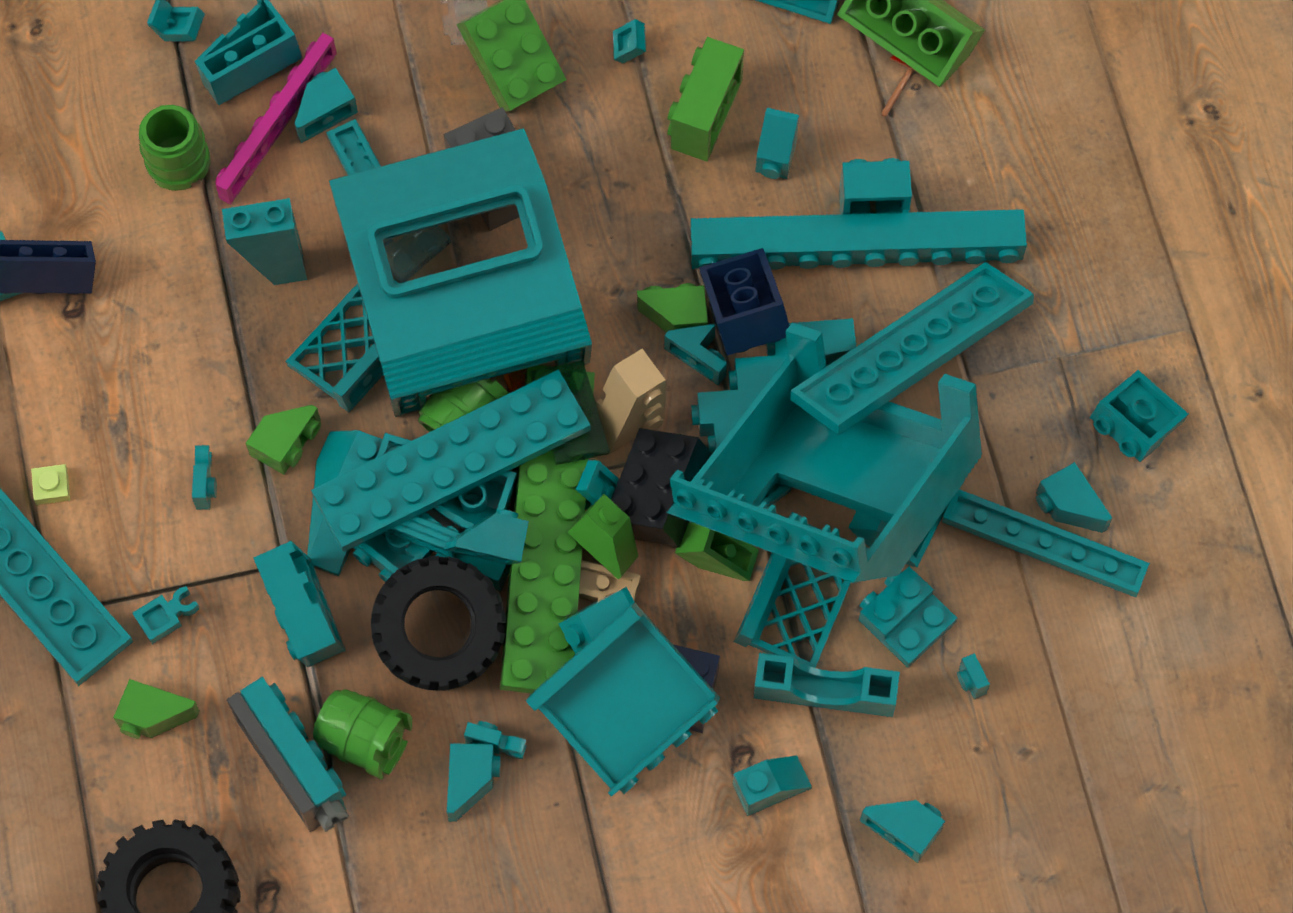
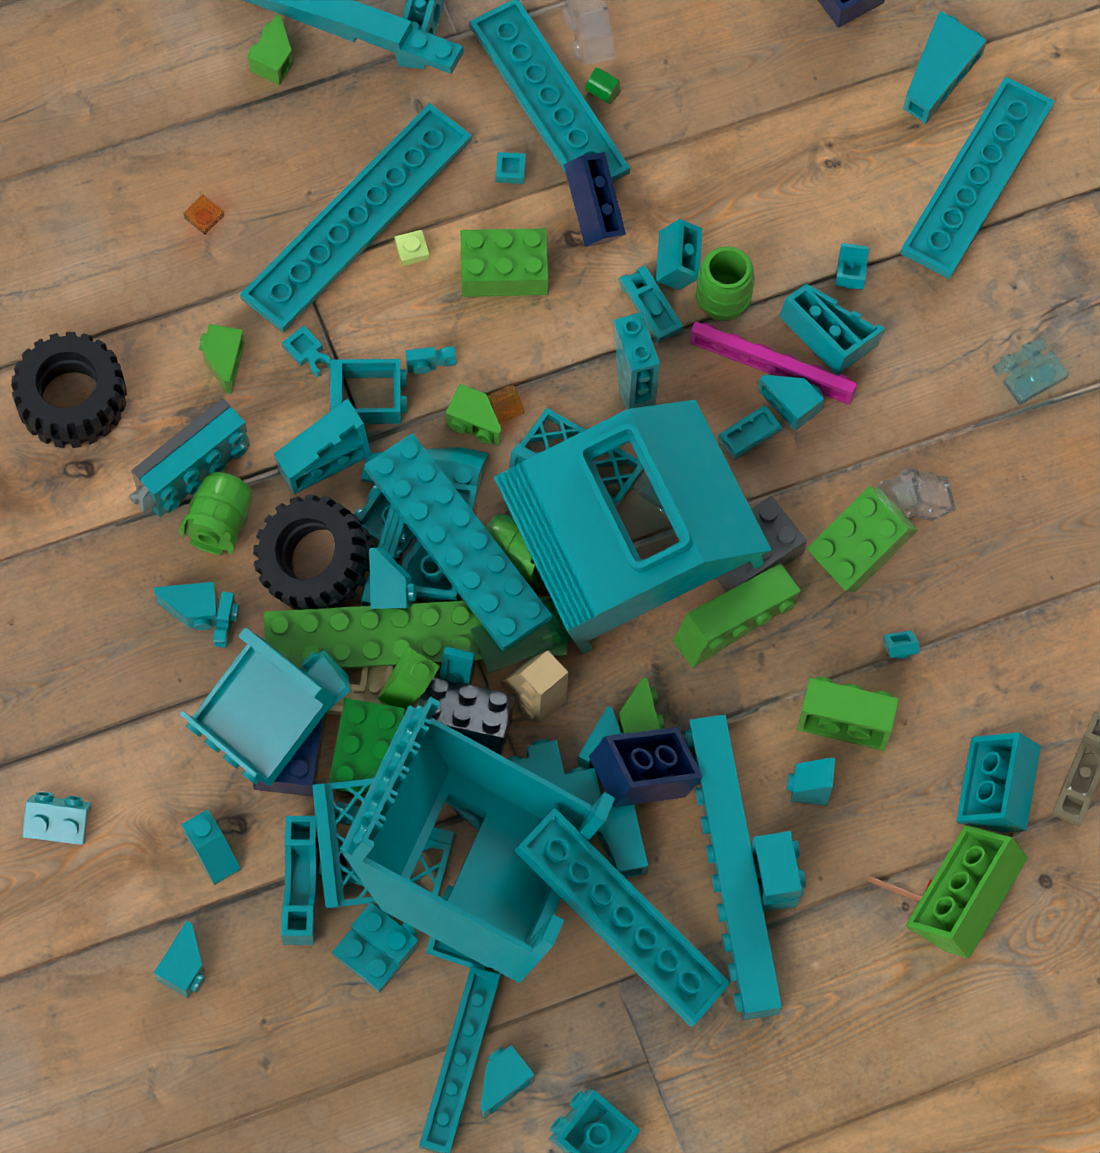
camera: 80 degrees right, 0 degrees up
teal plate [957,653,990,699] -> none
none -> teal fence [312,778,376,908]
none -> green brick [329,698,406,797]
none -> teal window [330,359,407,424]
none -> bright green brick [460,228,548,297]
none -> clear orange plate [487,384,525,424]
none -> teal plate [618,265,683,343]
none -> teal brick [656,219,702,291]
none -> bright green wedge [673,563,801,668]

